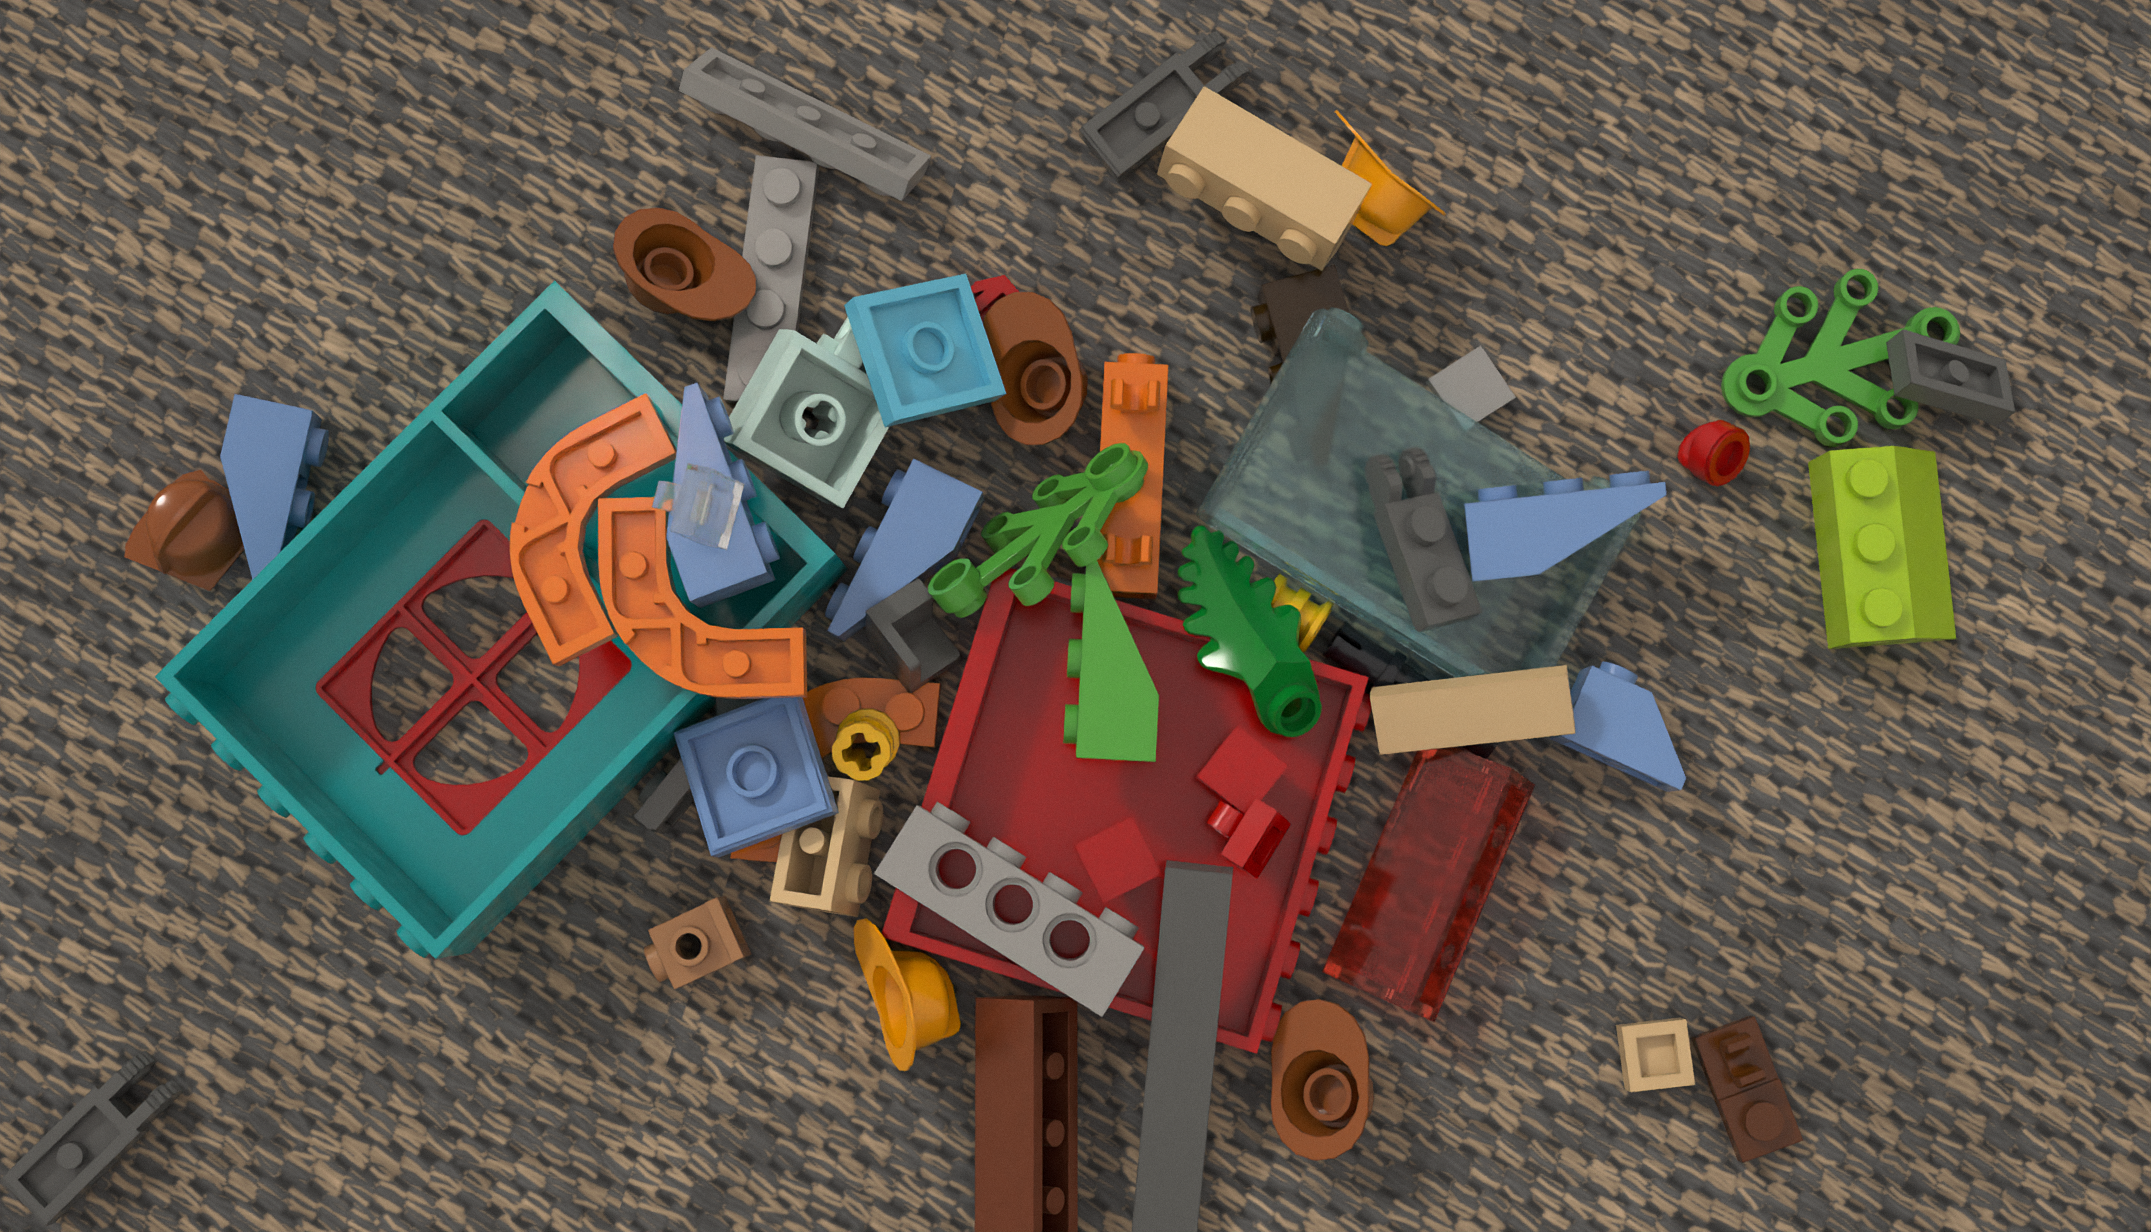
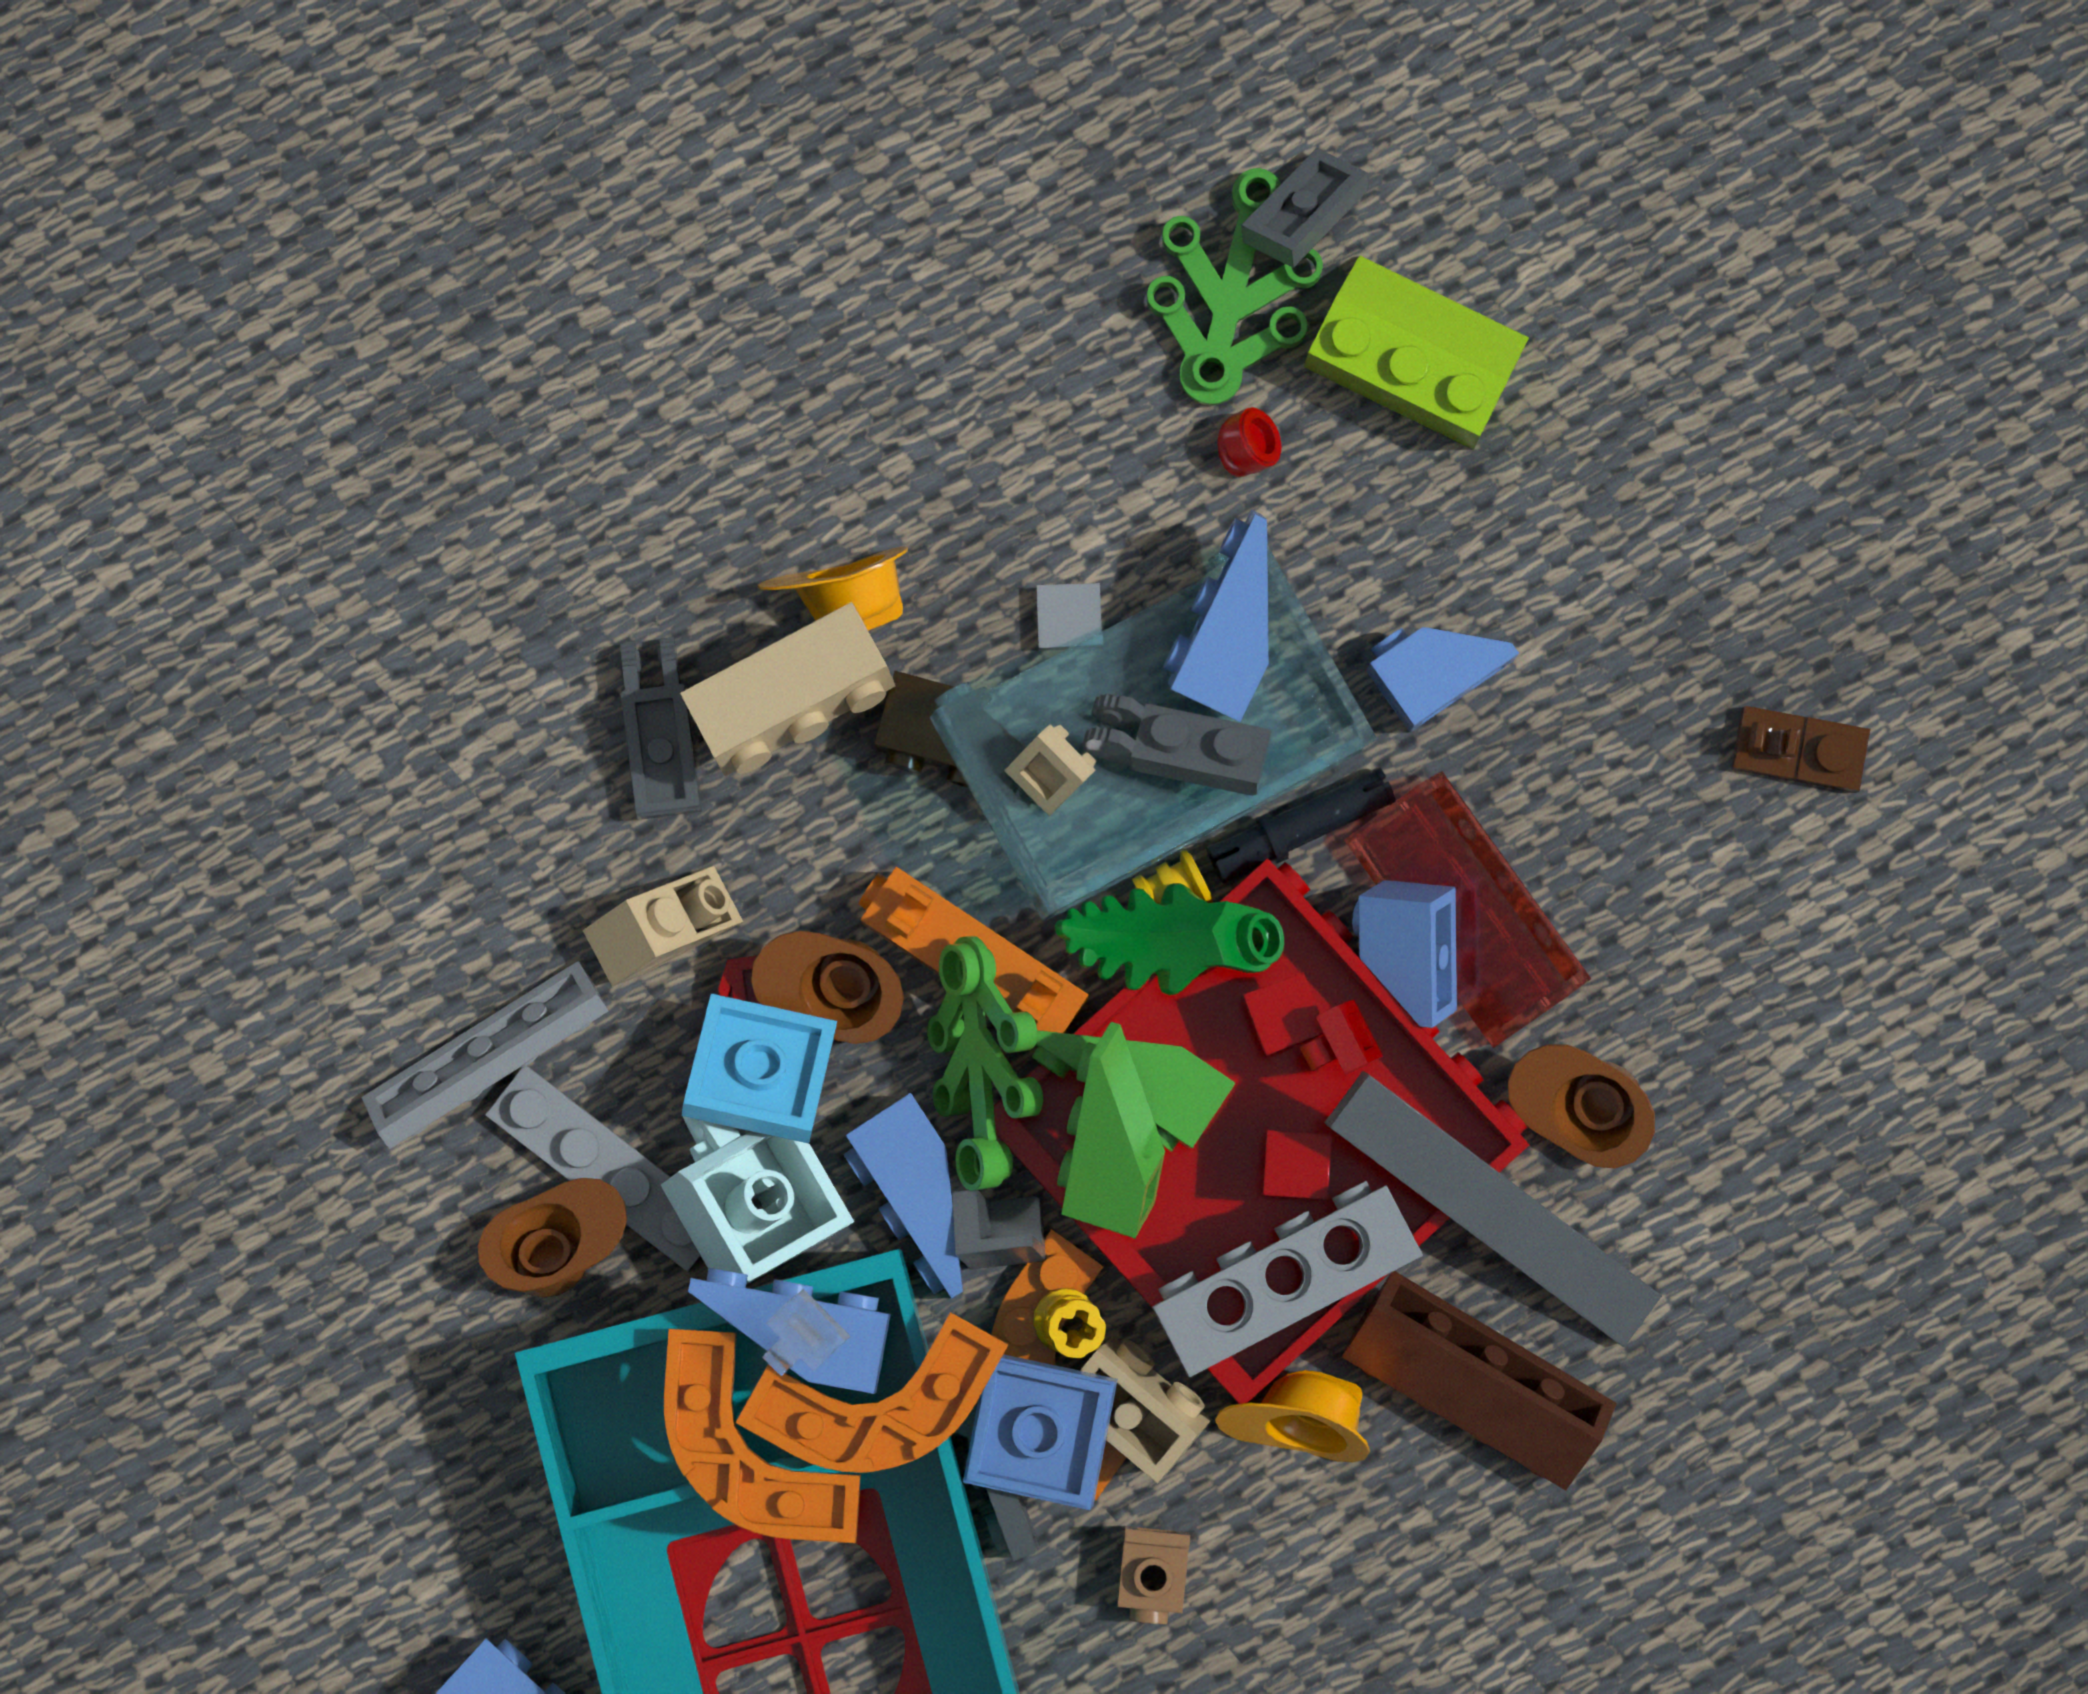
camera: 60 degrees left, 0 degrees up
tan tile [1370,665,1576,755] -> none
tan plate [1616,1018,1695,1092] -> none
none -> tan slope [583,866,743,987]
none -> tan tile [1004,724,1096,817]
none -> bright green slope [1057,1022,1165,1238]
none -> medium blue slope [1352,880,1457,1028]

